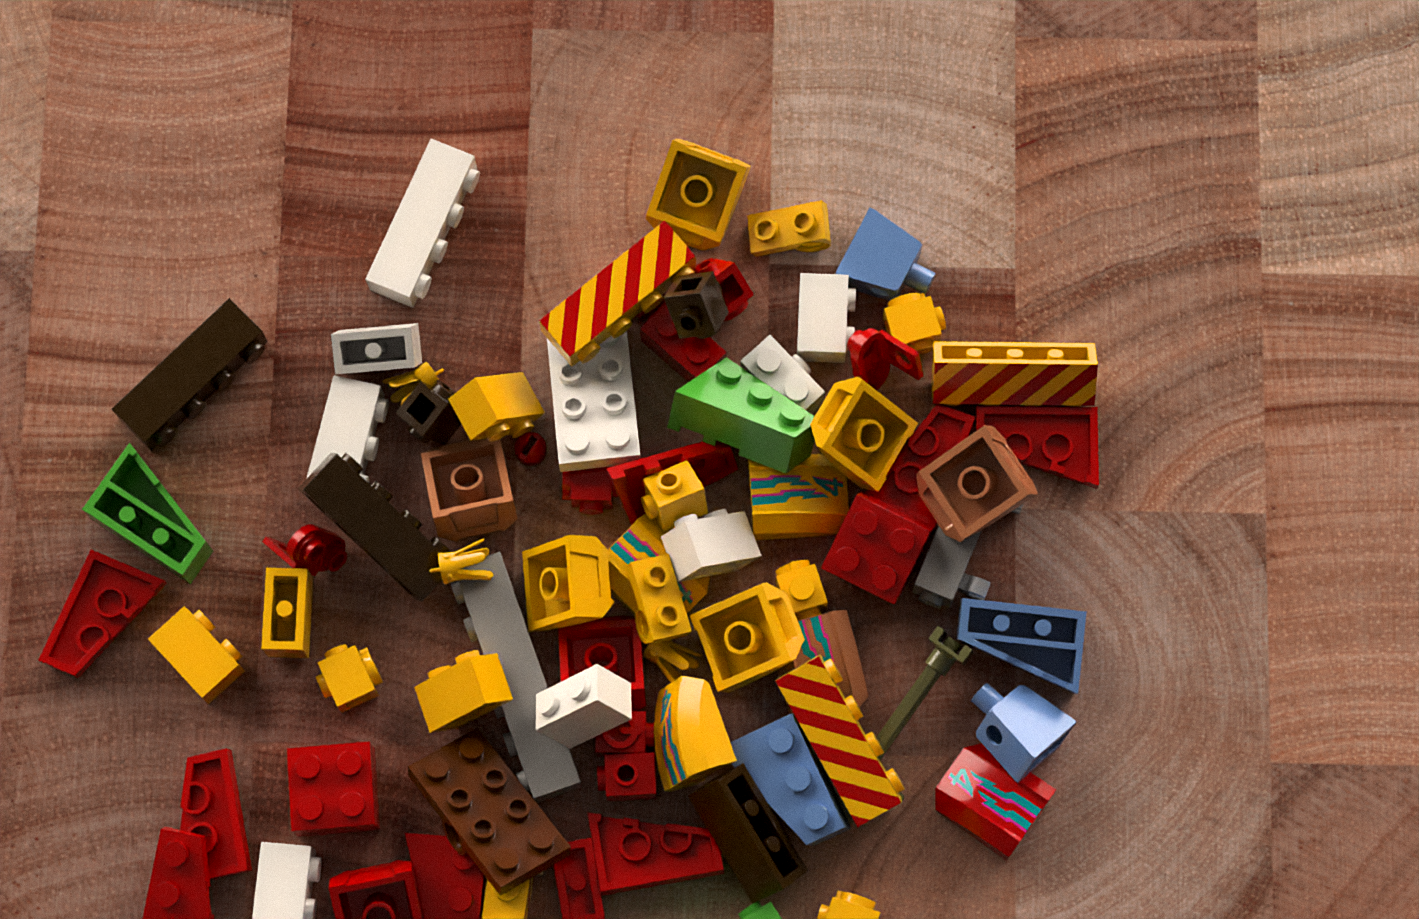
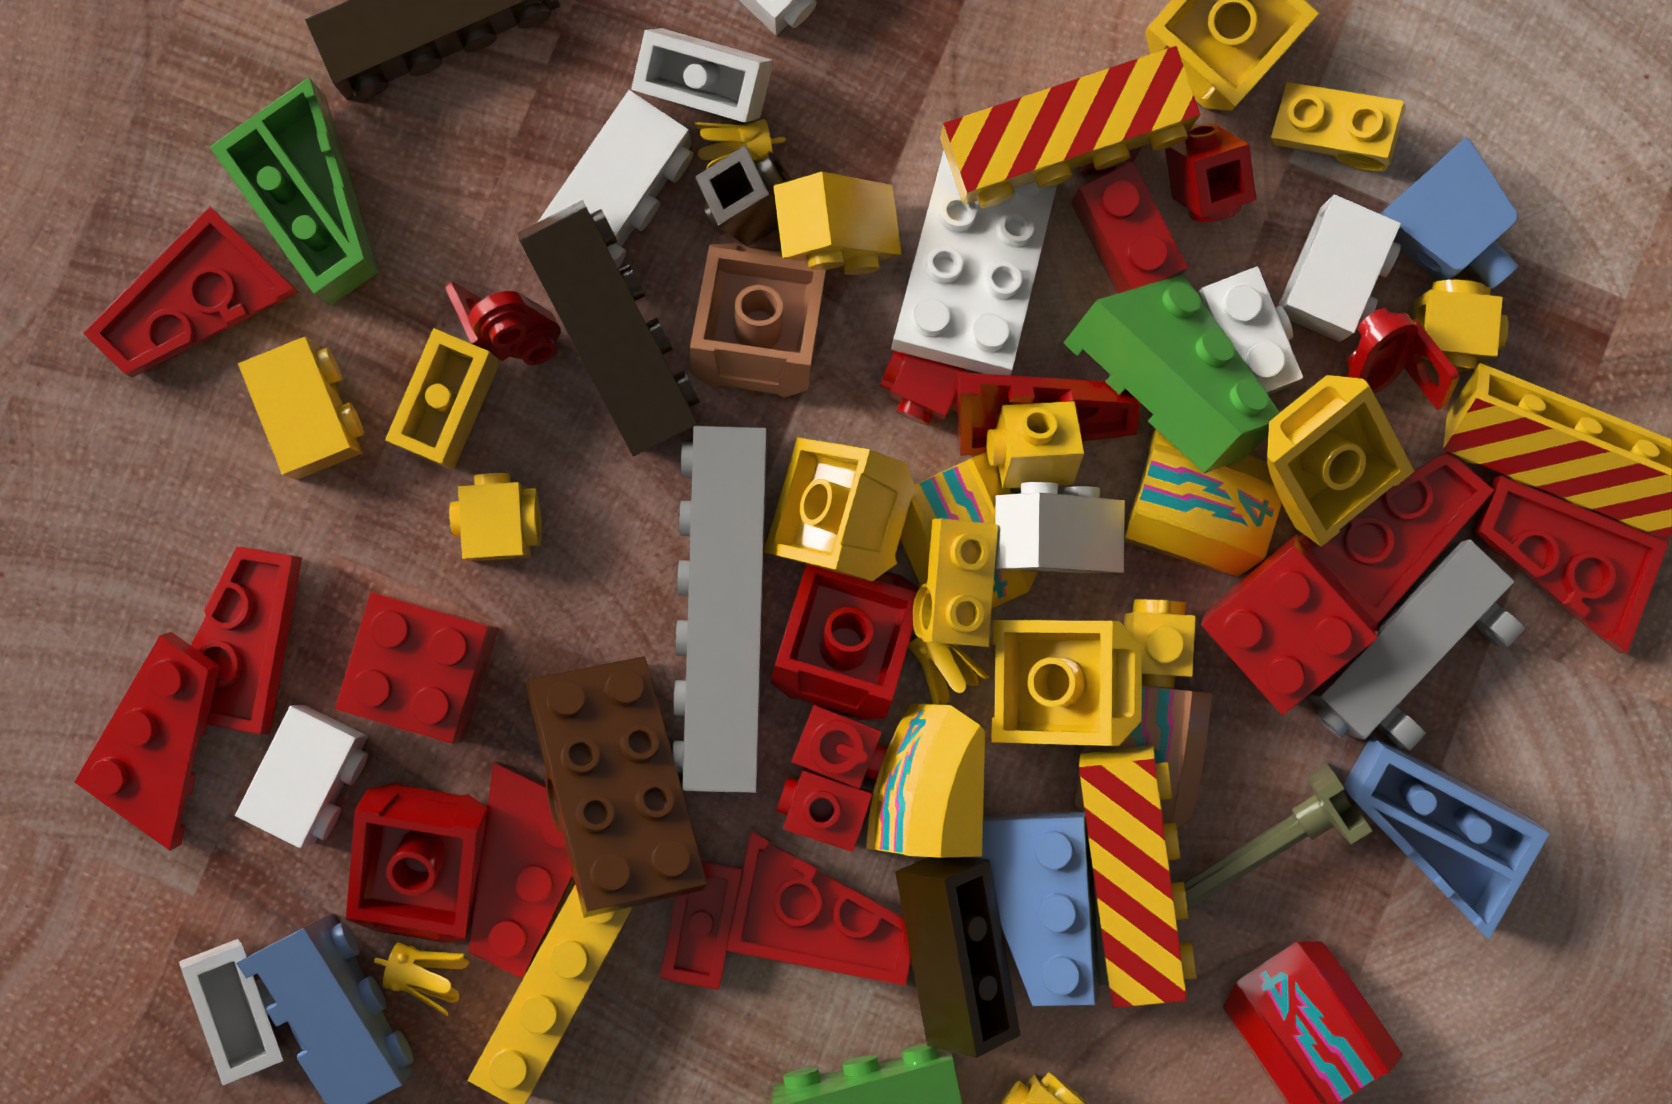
camera: 15 degrees right, 10 degrees up
yellow brick [414,650,513,733] -> none
yellow piece [429,538,493,585] -> none
red hinge [514,432,547,466] -> none
white brick [536,664,632,749] -> none
dark brown brick [664,271,729,339] -> none
nougat slope [916,425,1038,542] -> none
medium blue torso [971,683,1076,783] -> none

